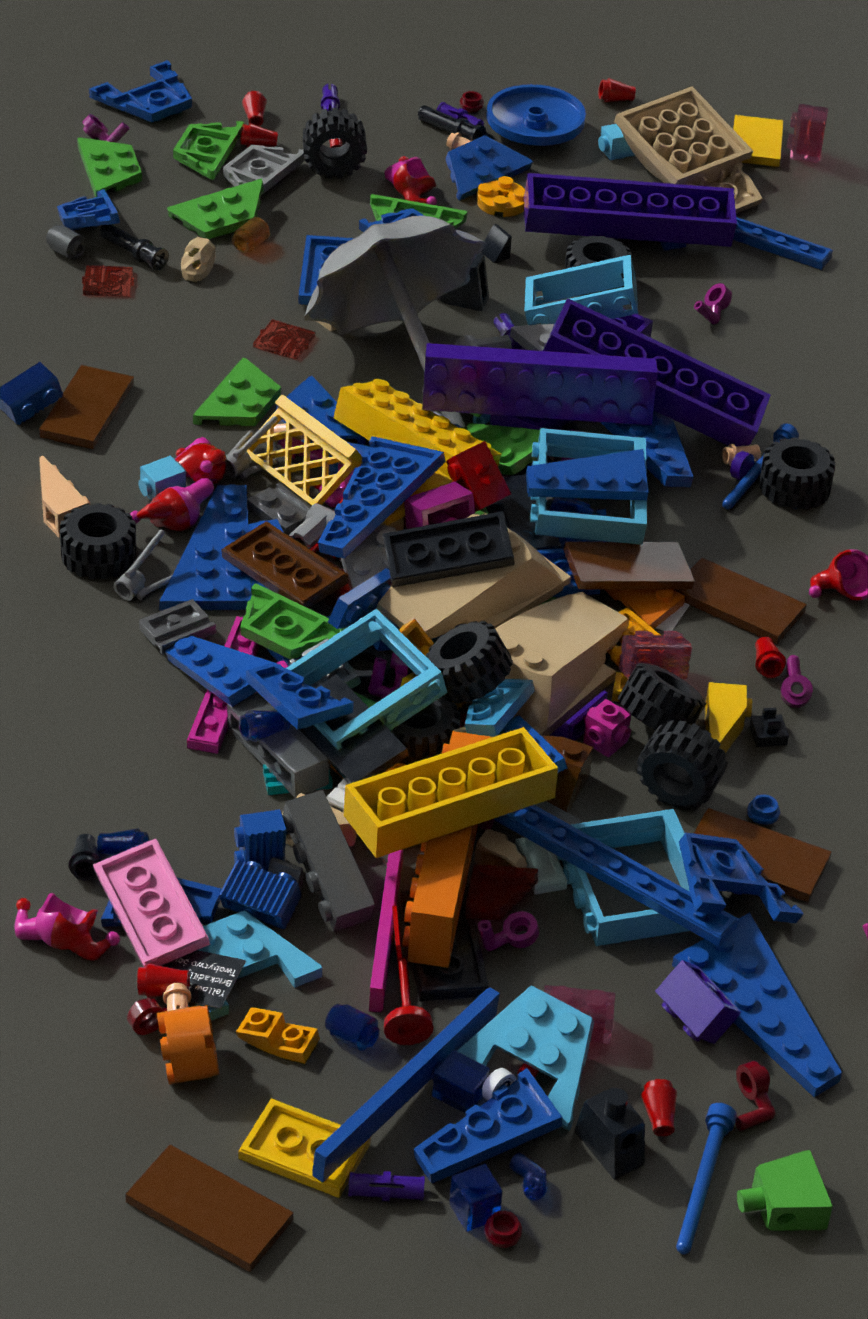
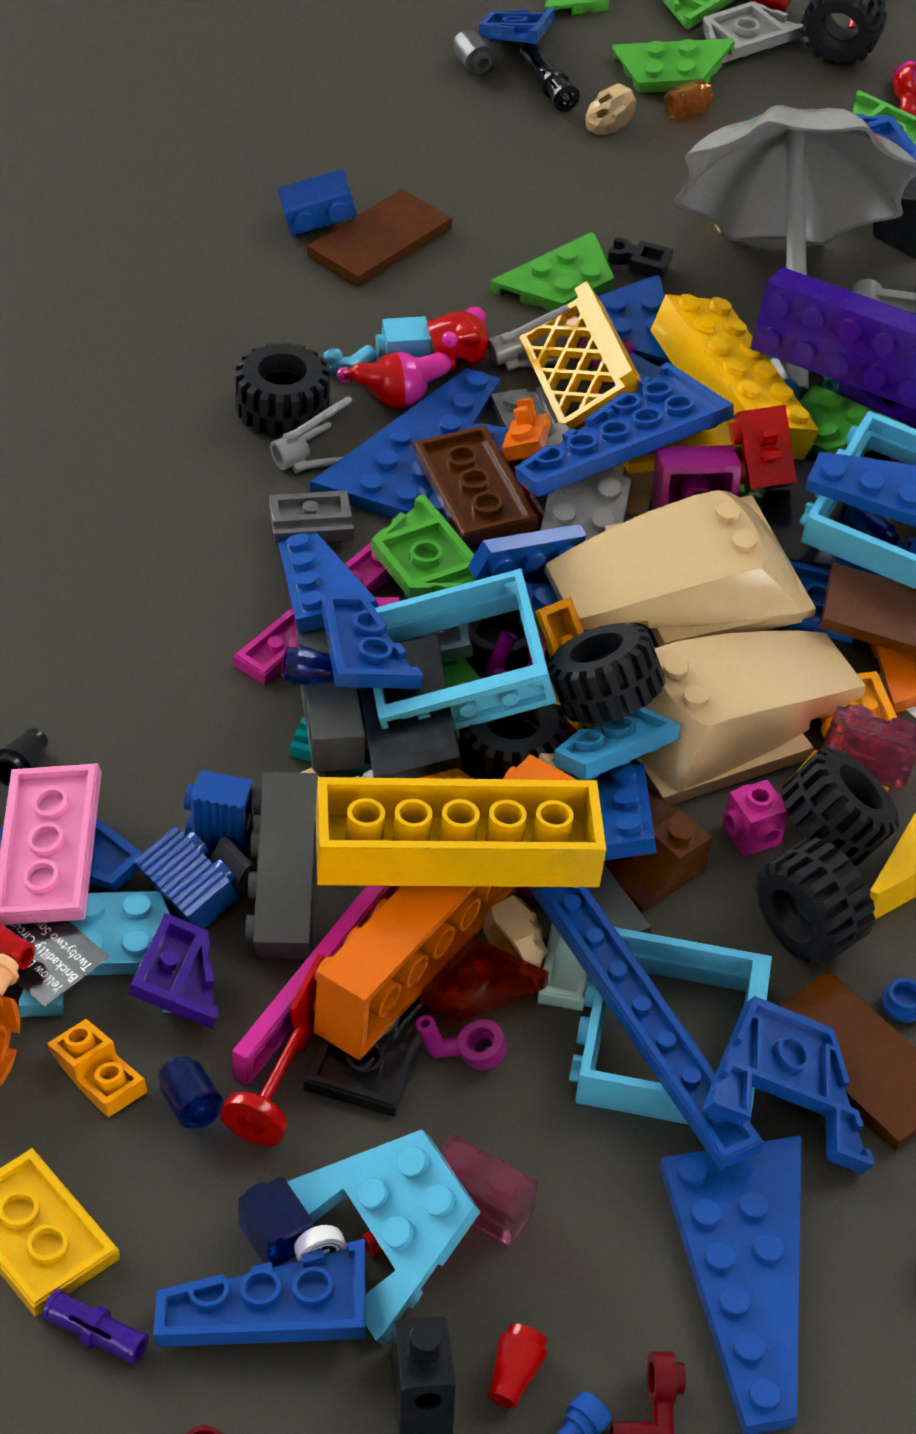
camera: 25 degrees right, 5 degrees up
light nougat slope [39,456,90,538] -> none
clear red piece [82,265,134,297] -> none
clear blue cone [97,828,149,856] -> none
clear red piece [253,319,315,360] -> none
blue tile [312,987,500,1183] -> none
black tile [383,511,515,587] -> none
clear blue brick [449,1164,503,1232] -> none
clear blue arm [509,1152,547,1201] -> none
dark purple slope [549,690,608,741] -> none
dark purple brick [655,960,742,1044] -> none
none -> dark purple wing [128,913,219,1029]
none -> medium azure arm [323,345,377,375]
none -> orange plate [502,397,551,462]
none -> black plate [607,238,673,280]

